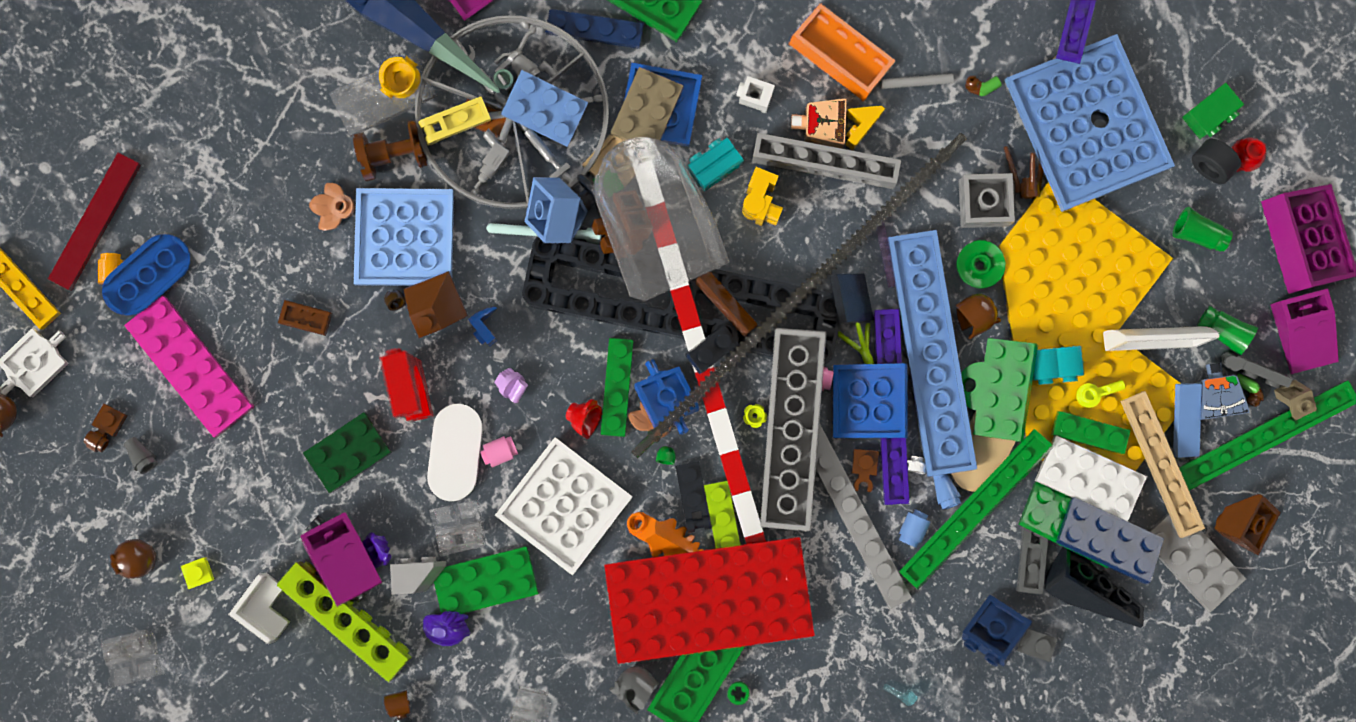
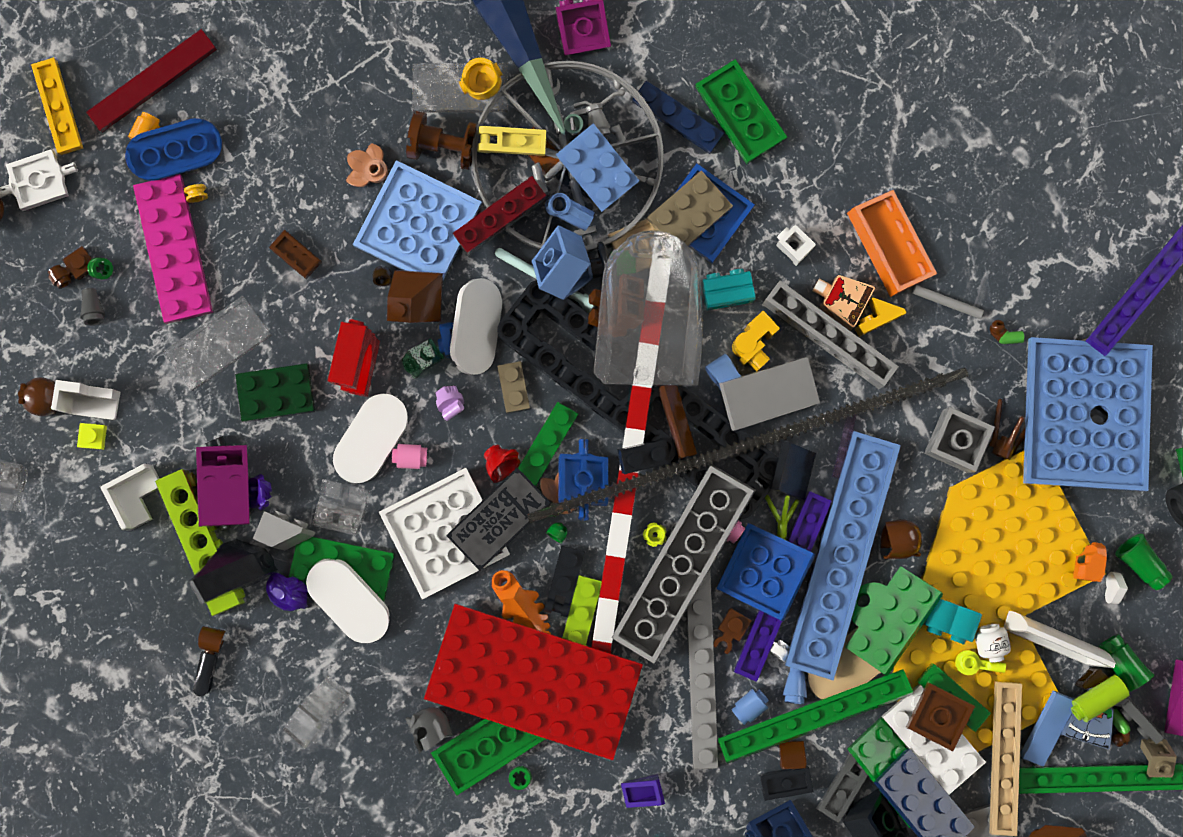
camera: 25 degrees right, 0 degrees up
green dish [957,240,1006,289] -> none
none -> white panel [51,380,120,420]
none -> green bush [87,257,113,280]
none -> clear plate [163,295,272,391]
none -> yellow bush [184,184,208,203]
none -> black wedge [189,539,278,605]
none -> white tile [306,558,390,643]
none -> clear green bracket [401,338,444,379]
none -> flat silver tile [446,468,551,571]
none -> white tile [450,278,502,375]
none -> dark red piece [453,176,546,256]
none -> dark tan plate [497,361,530,413]
none -> medium blue piece [545,193,595,231]
none -> dark purple slope [621,774,665,808]
none -> medium blue piece [705,354,741,390]
none -> light grey tile [719,357,820,430]
none -> black plate [759,766,814,801]
none -> reddish brown slope [779,741,807,769]
none -> reddish brown plate [906,682,975,751]
none -> white head [975,624,1011,662]
none -> lime brick [1071,675,1130,722]
none -> orange rock [1073,542,1107,582]
none -> dark brown slope [1075,667,1109,689]
none -> white tile [1105,572,1128,605]

